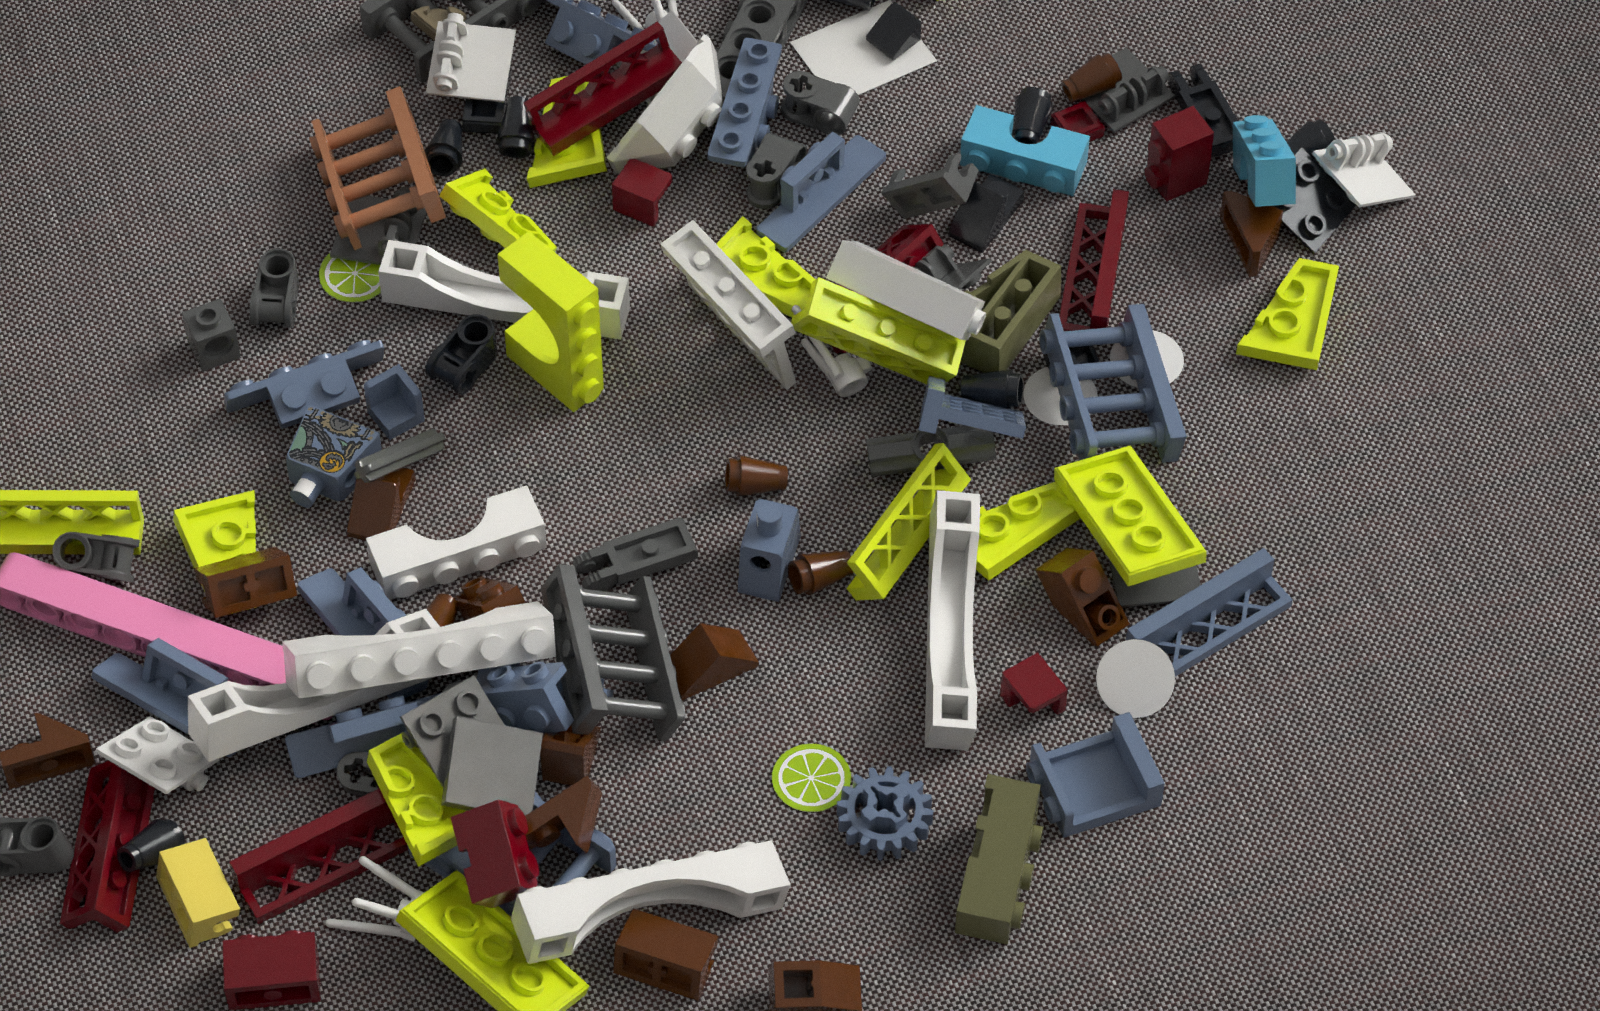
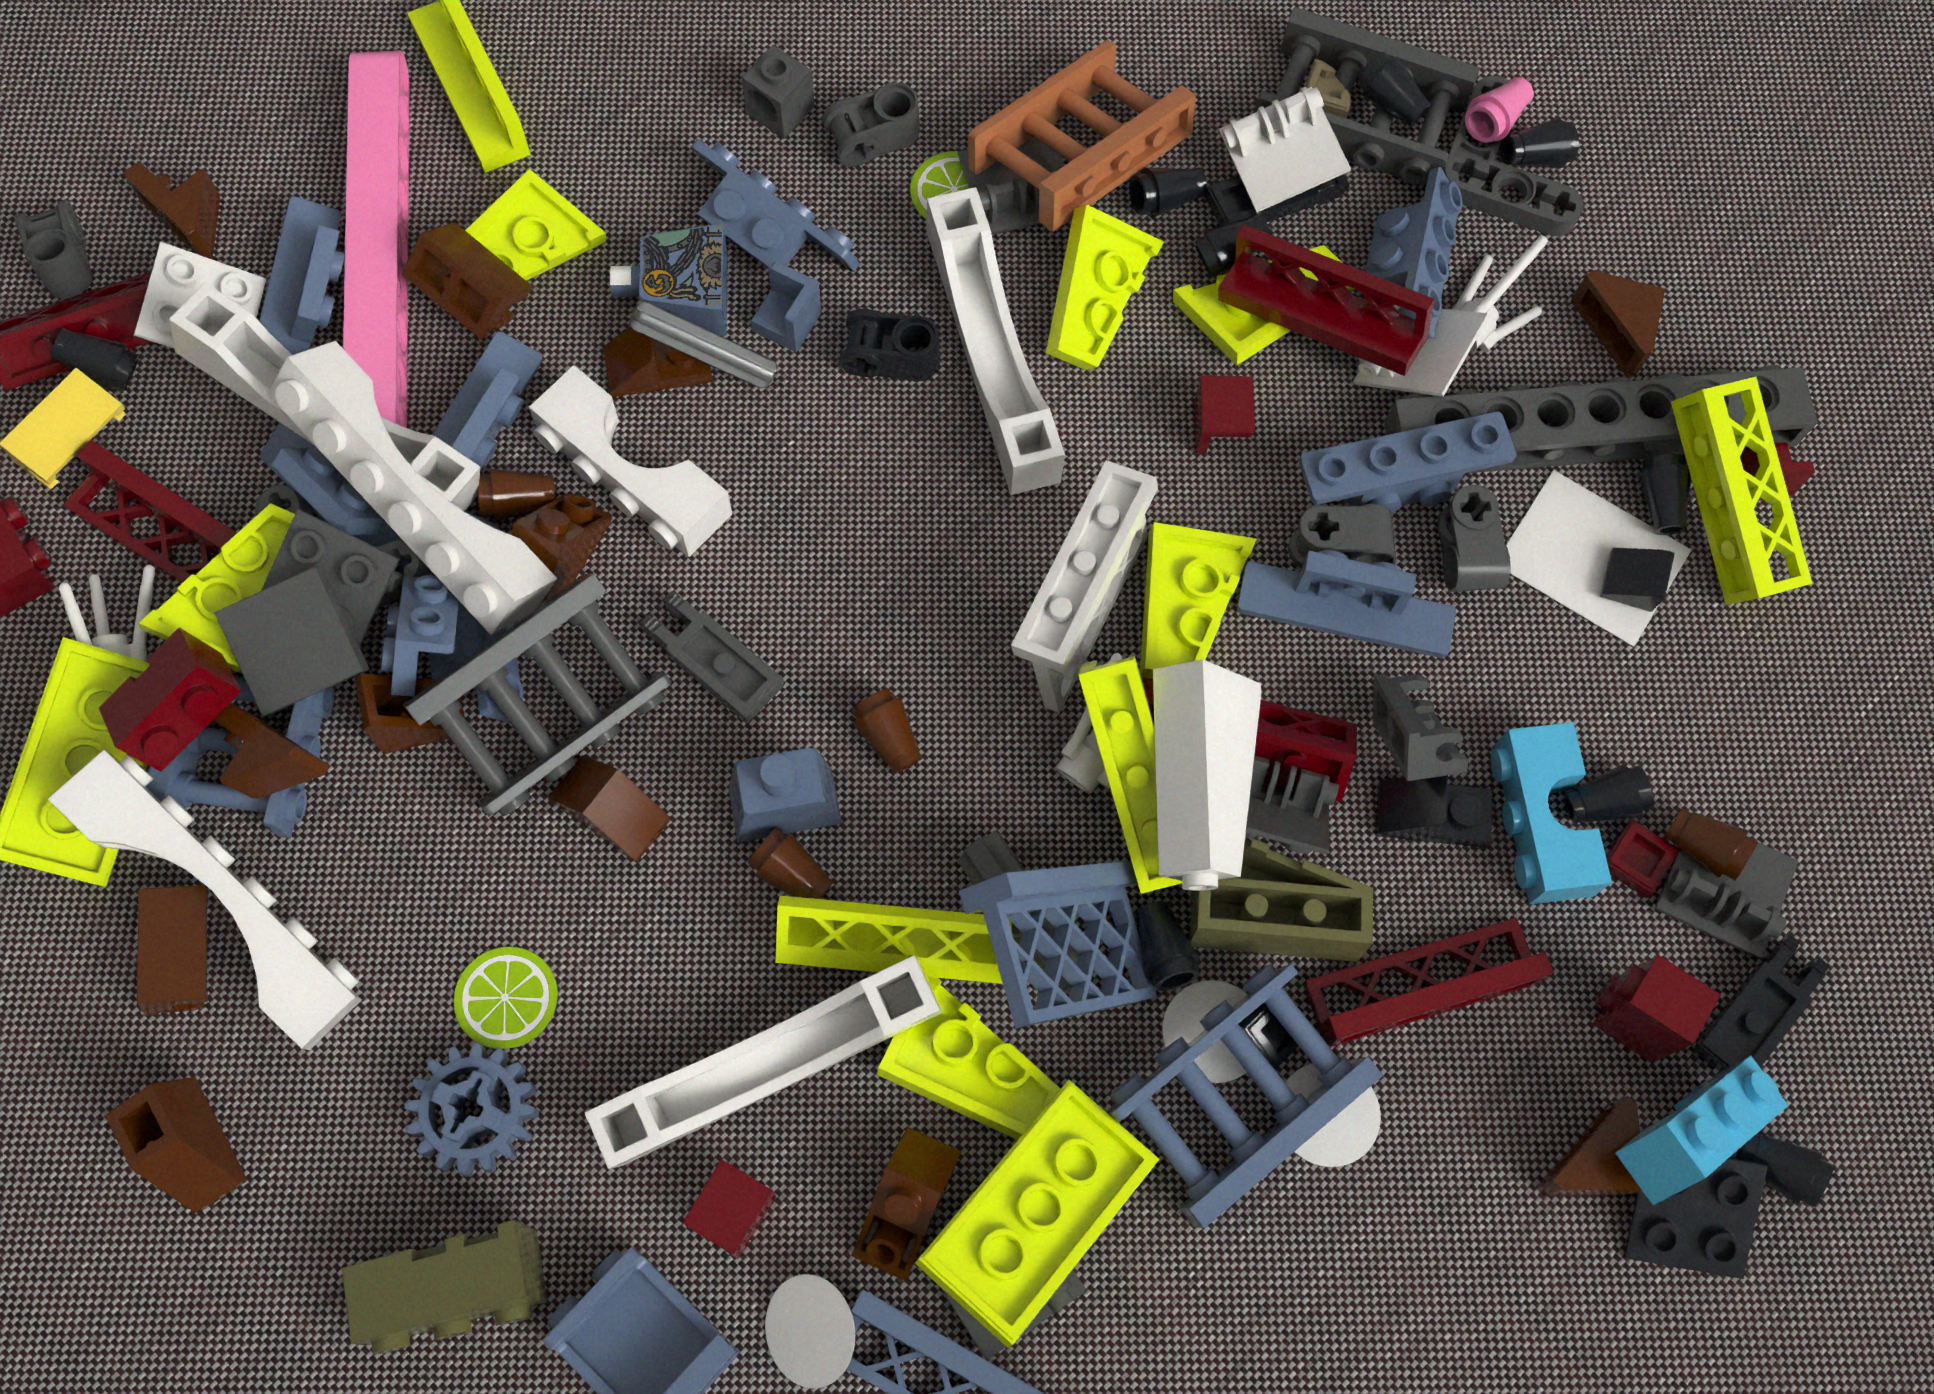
camera: 60 degrees right, 15 degrees up
dark grey piece [52,532,140,583] -> none
neon yellow arch [497,231,604,412] -> none
white wedge [607,34,723,174] -> none
neon yellow wing [1236,258,1339,370] -> none
white hinge [1312,132,1415,208] -> none

